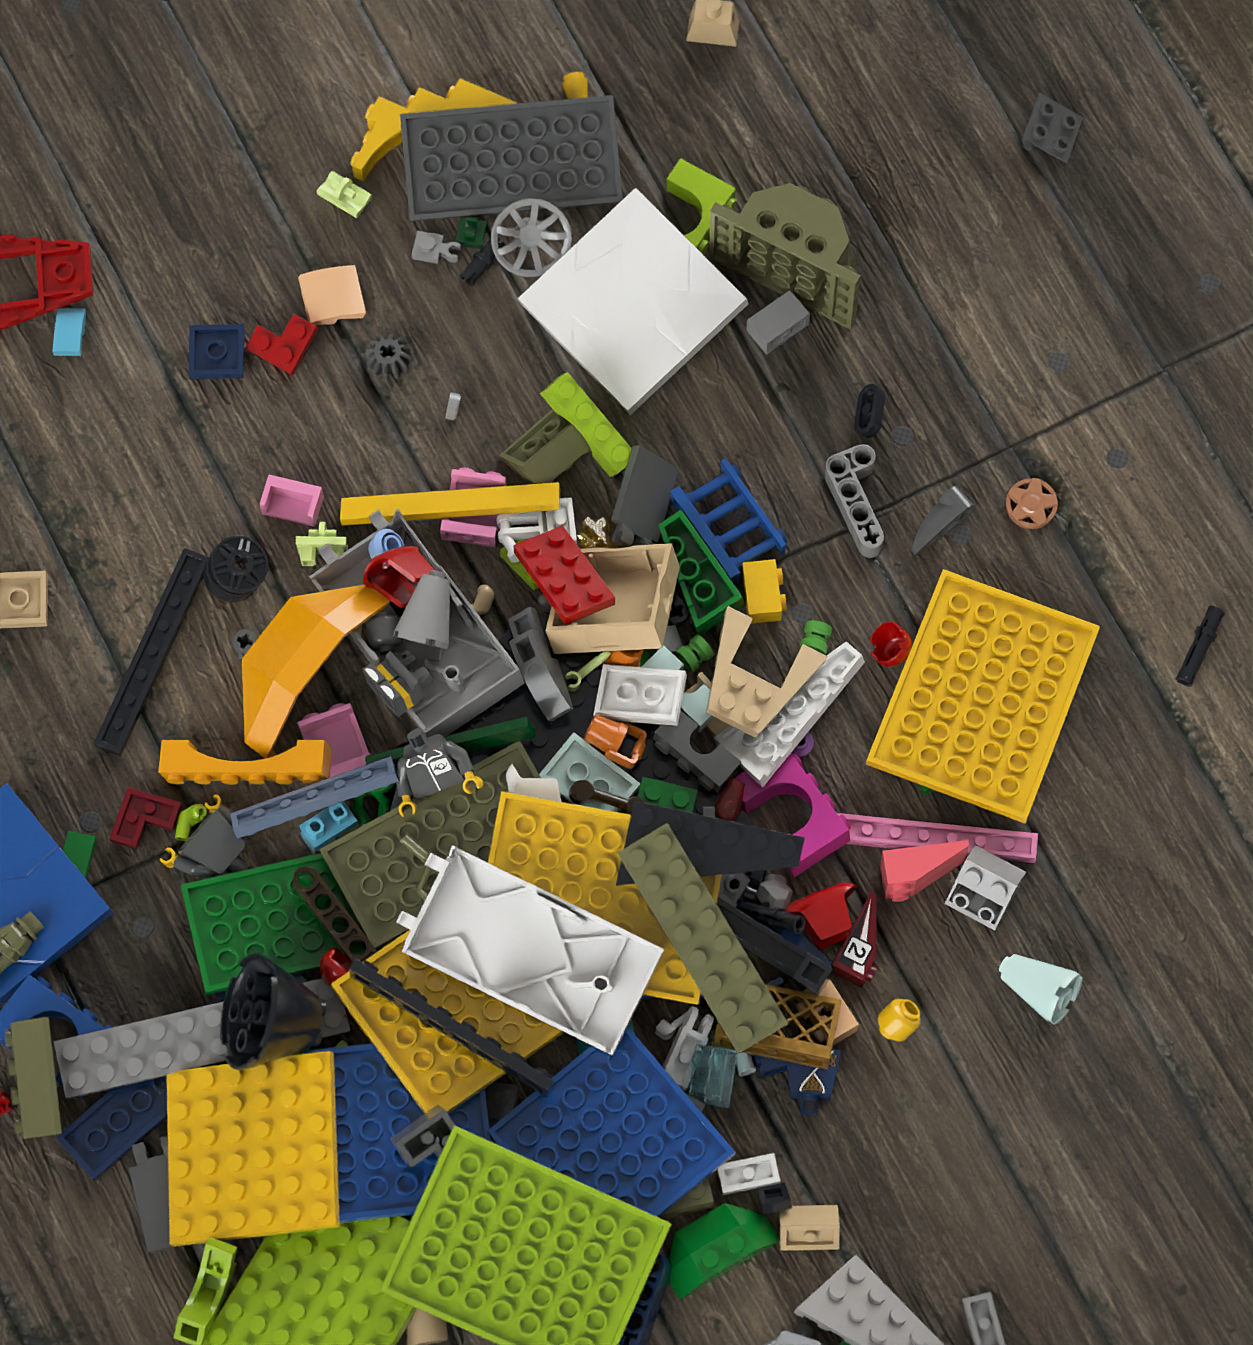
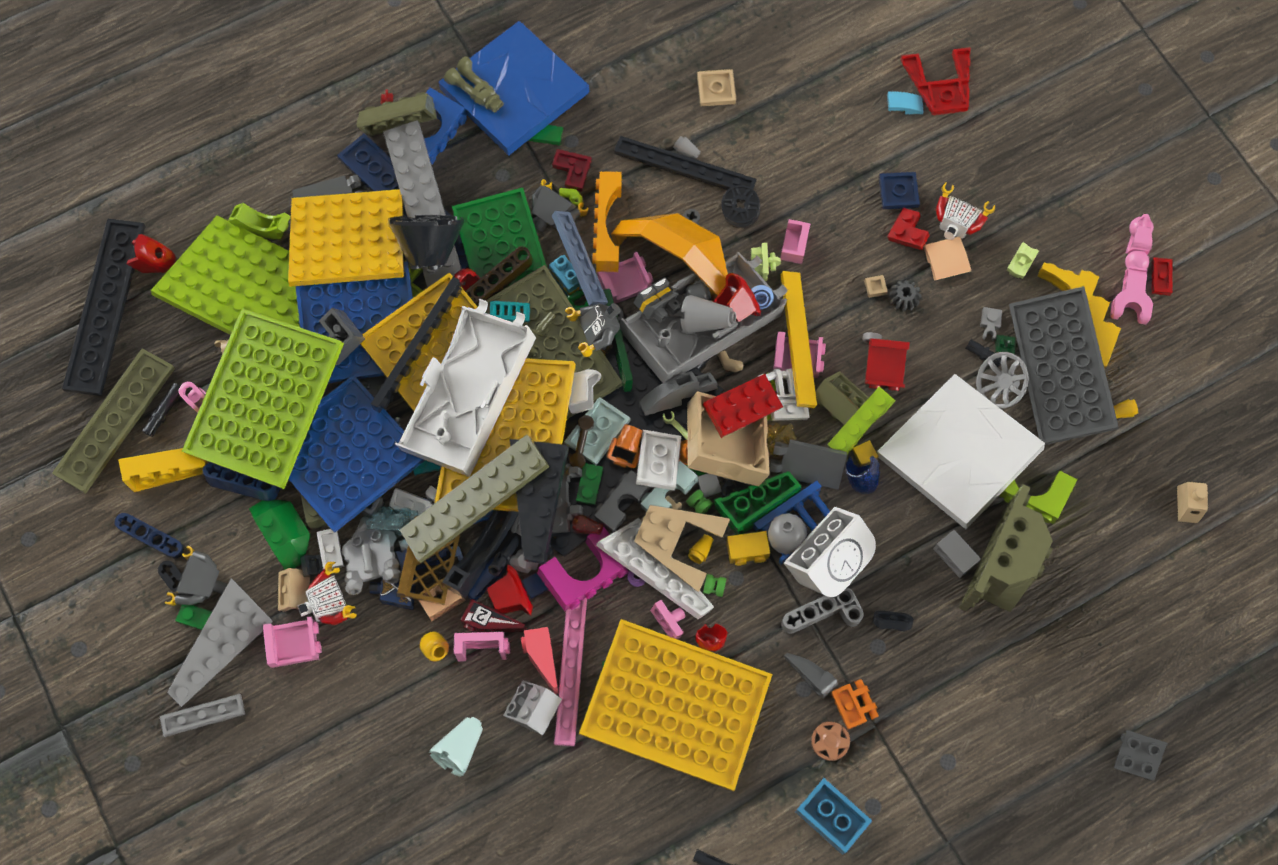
camera: 85 degrees right, 0 degrees up
none -> bright pink panel [263,617,322,668]
none -> torso [297,562,357,625]
none -> light grey shield [341,516,401,595]
none -> bright pink panel [454,632,510,661]
none -> teal slope [490,301,530,322]
none -> dark blue tile [522,572,549,599]
none -> bright pink tile [650,600,685,640]
none -> light grey cone [673,136,701,159]
none -> yellow cone [688,534,714,564]
none -> light grey cylinder [768,513,807,554]
none -> white brick [784,507,876,597]
none -> dark azure brick [795,778,872,855]
none -> orange plate [831,679,879,730]
none -> clear blue piece [846,456,880,495]
none -> yellow tile [852,440,879,466]
none -> tan plate [864,275,888,298]
none -> red panel [865,338,910,391]
none -> torso [936,183,995,240]
none -> bright pink piece [1110,214,1154,325]
none -> red plate [1152,257,1173,296]

